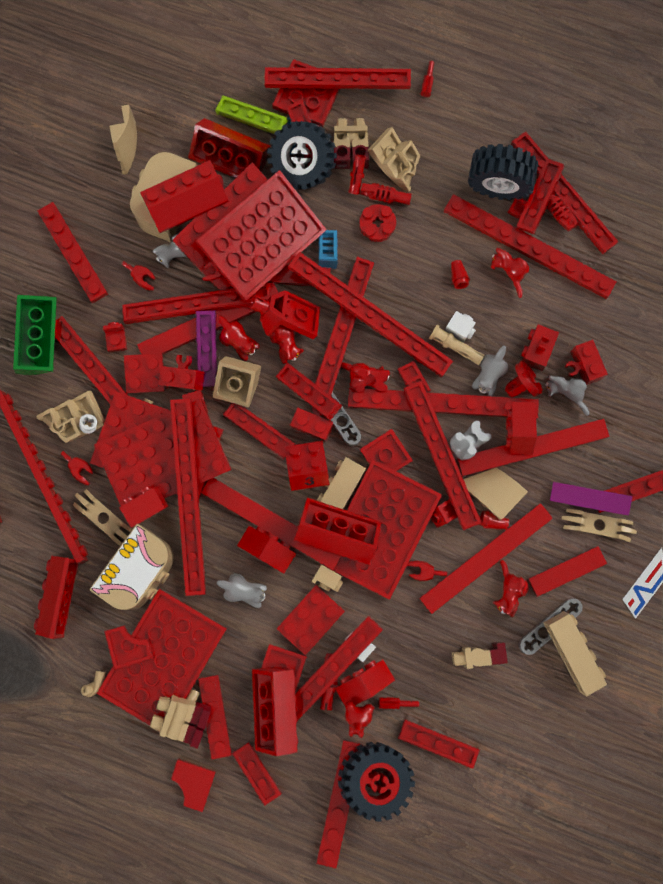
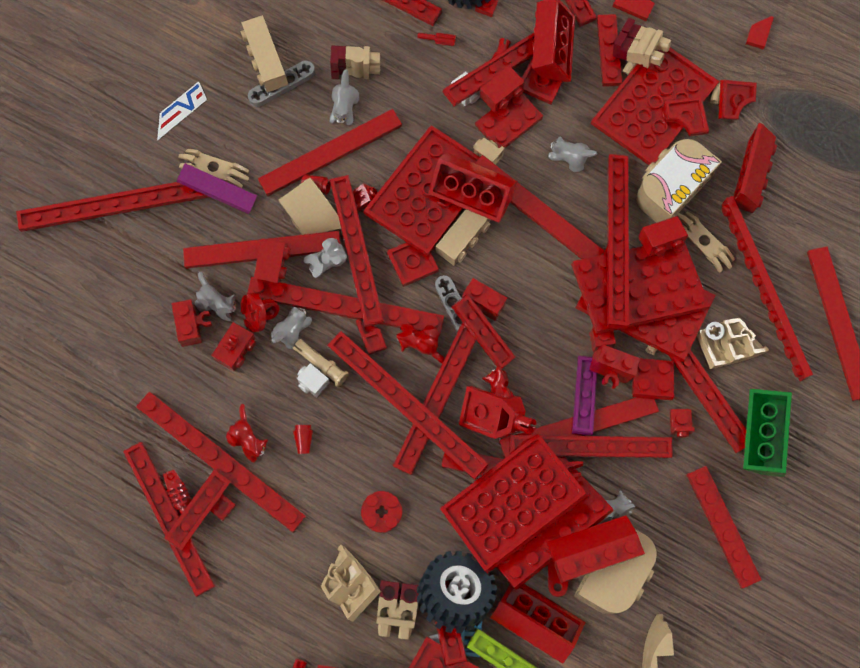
camera: 175 degrees left, 5 degrees down
red hand [60,451,93,486] -> none
red hand [122,261,156,291] -> none
tan slope [213,356,261,407] -> none
red animal [217,315,260,361] -> none
red tile [223,403,296,460] -> none
red brick [237,526,296,574] -> none
red brick [284,441,330,491] -> none
dark azure slope [319,230,338,269] -> none
red brick [335,659,395,705] -> none
red animal [344,702,374,738] -> none
red pin [348,155,366,195] -> none
red hinge [360,183,412,205] -> none
red hand [407,560,447,581] -> none
black wheel [468,144,538,200] -> none
red animal [493,560,529,618] -> none
red tile [528,546,607,597] -> none
none -> light grey animal [330,69,359,126]
none -> red brick [480,65,525,113]
none -> red tile [718,80,757,120]
none -> red tile [746,16,774,49]

